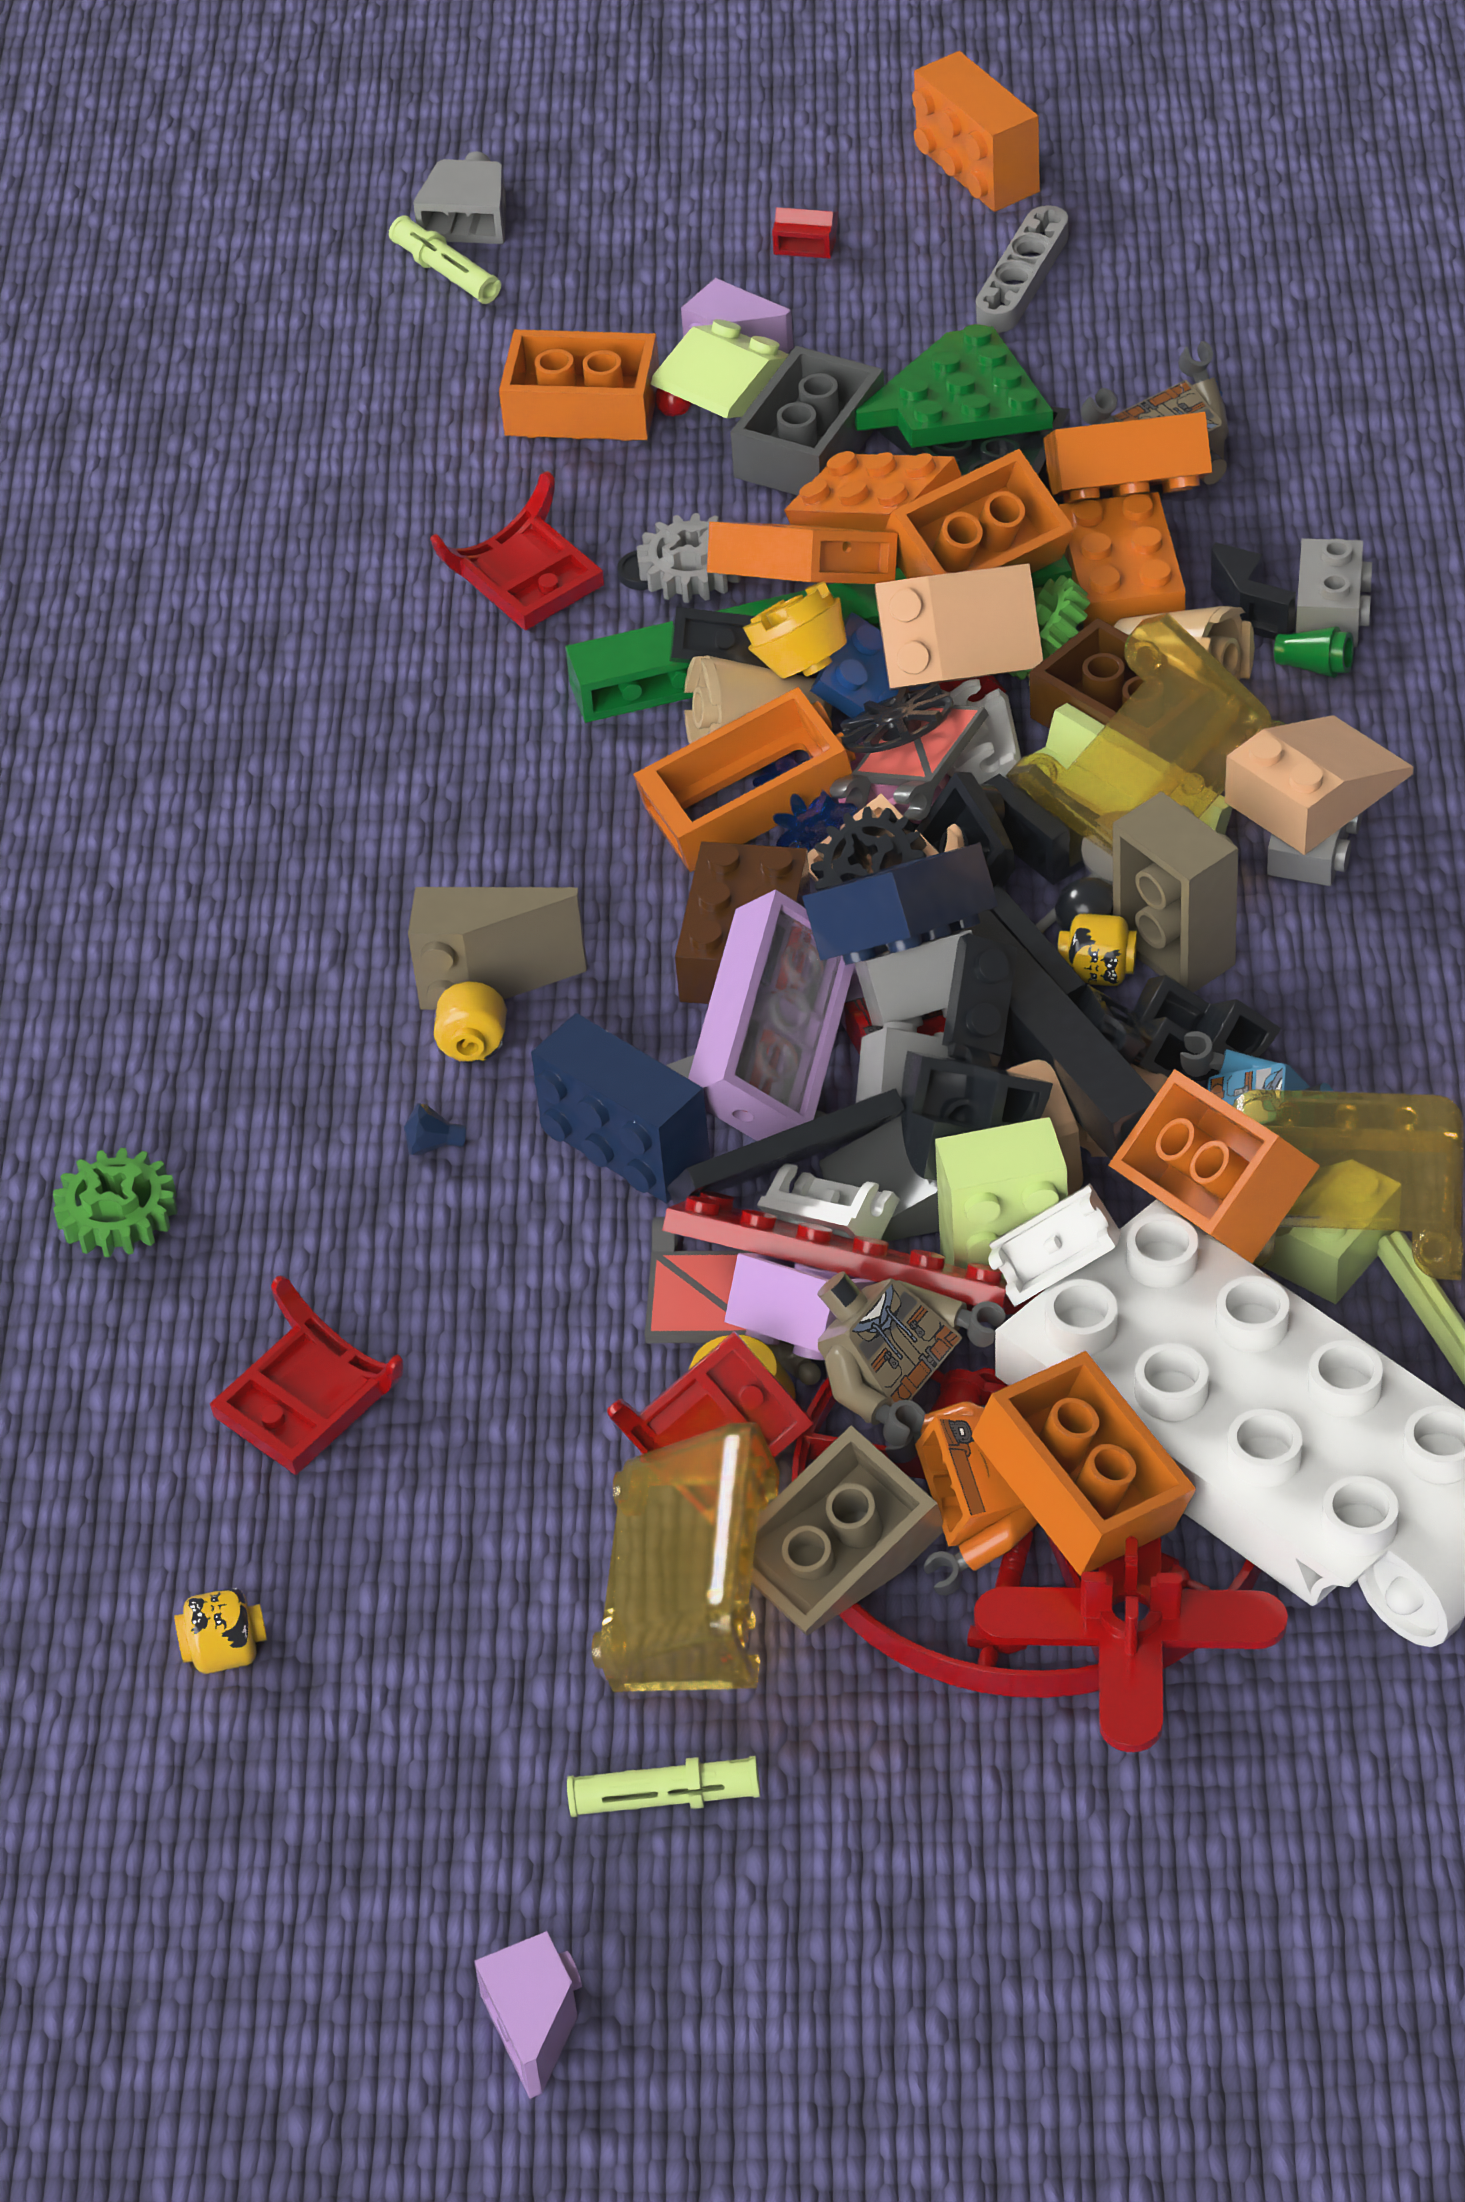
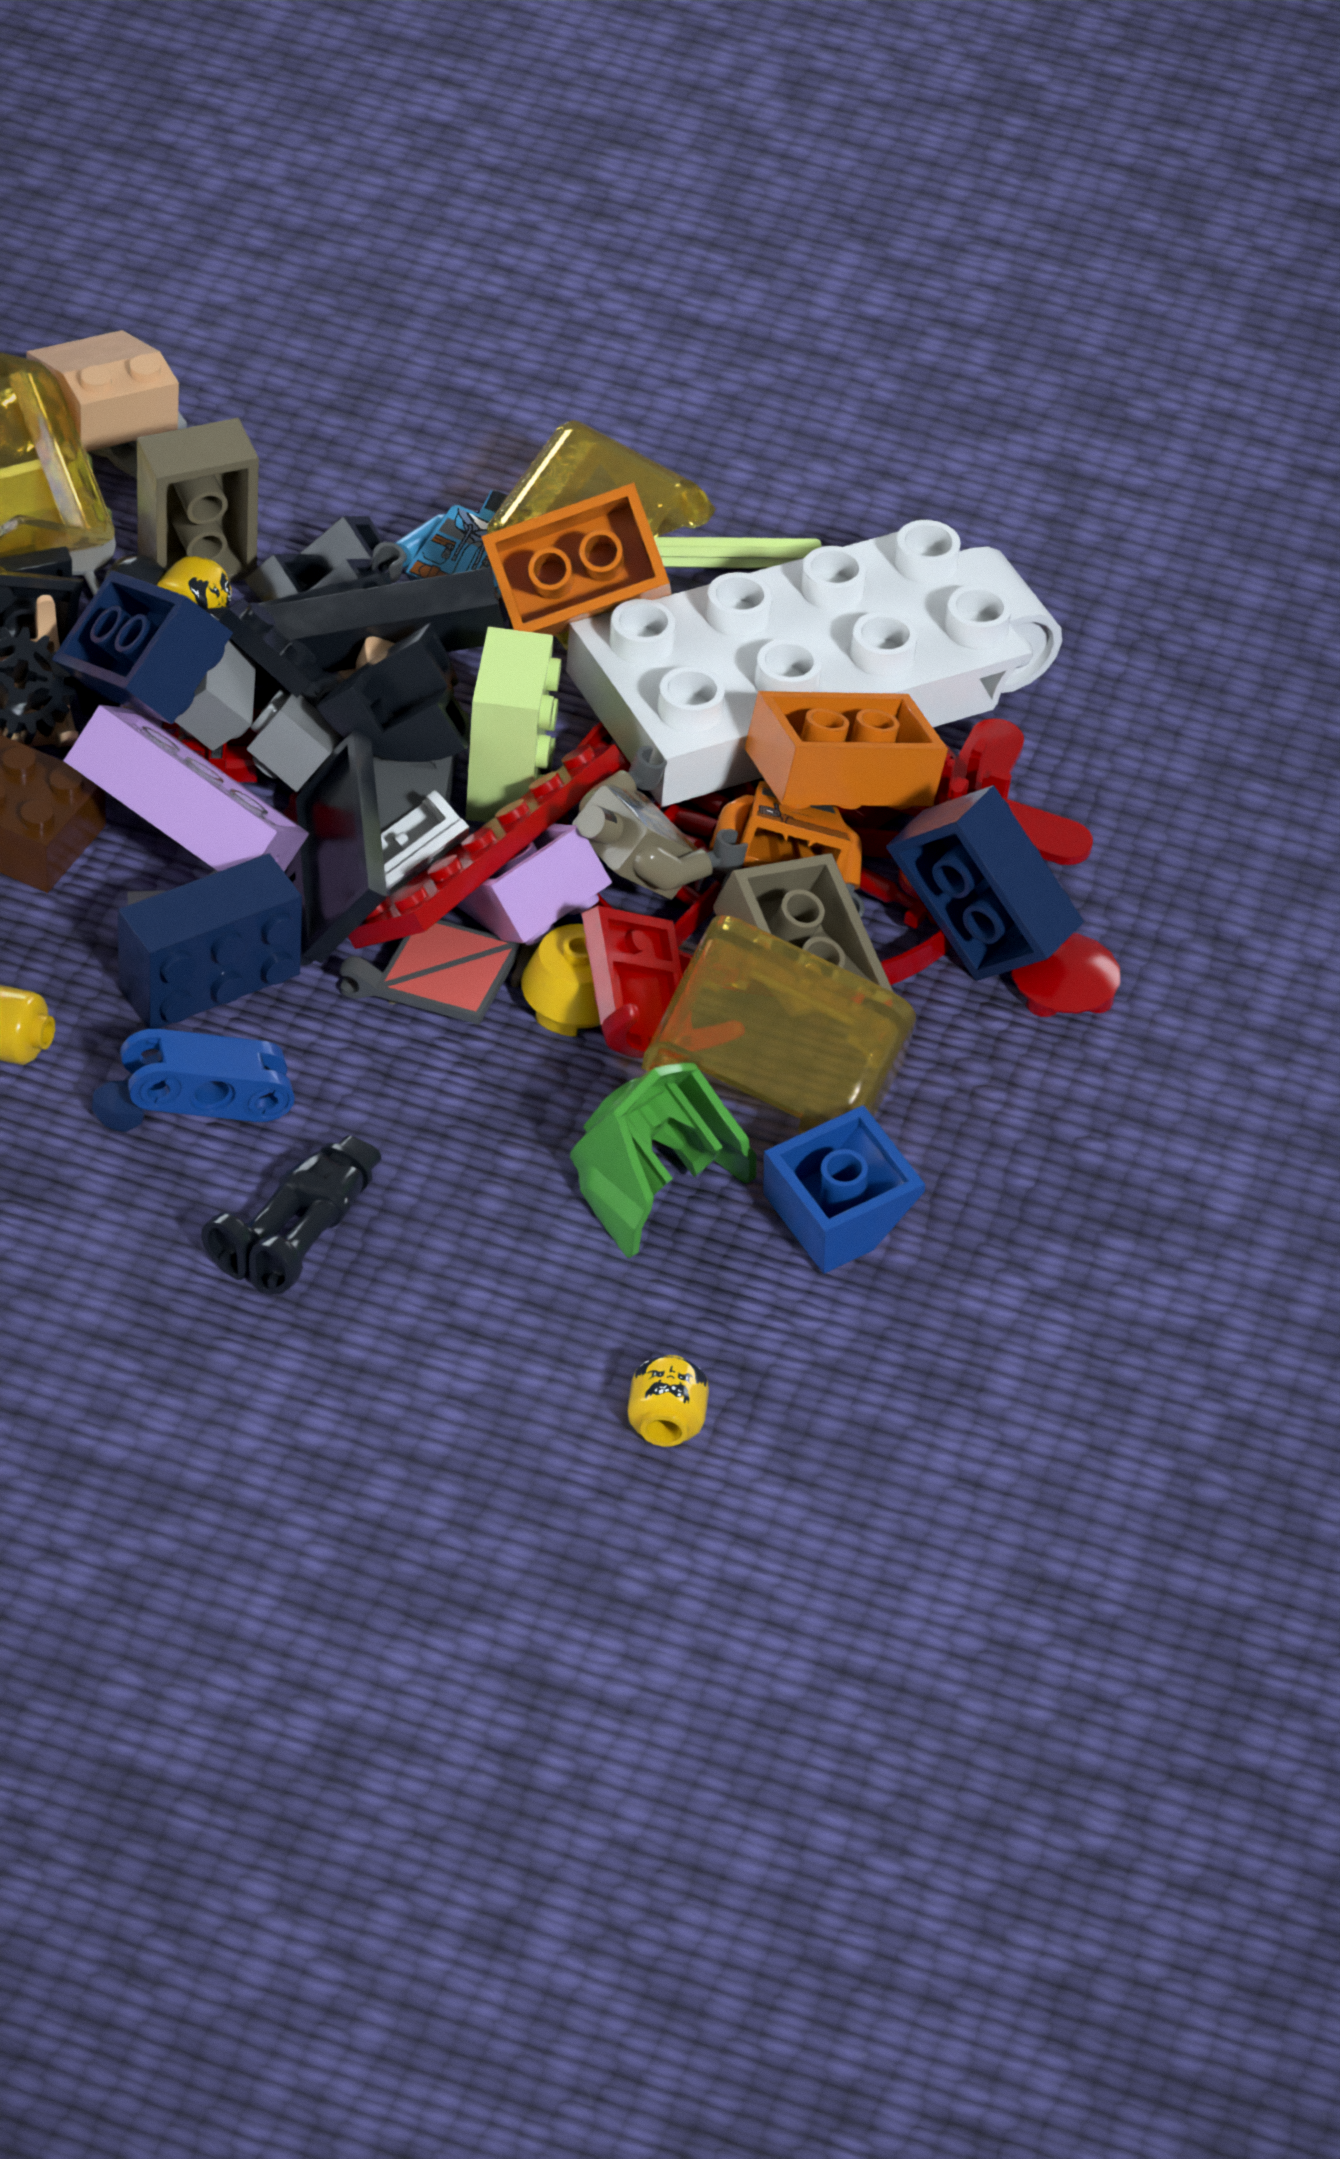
camera: 80 degrees left, 0 degrees up
bright green gear [53,1148,178,1257] -> none
red piece [210,1275,403,1475] -> none
lavender slope [474,1931,582,2099] -> none
yellowish green pin [567,1756,760,1817] -> none
white hinge [988,1184,1121,1307] -> none
none -> blue piece [120,1029,295,1122]
none -> black piece [201,1135,382,1295]
none -> bright green piece [570,1063,757,1258]
none -> blue slope [763,1105,925,1274]
none -> dark blue brick [886,785,1084,981]
none -> red dish [1011,933,1121,1017]

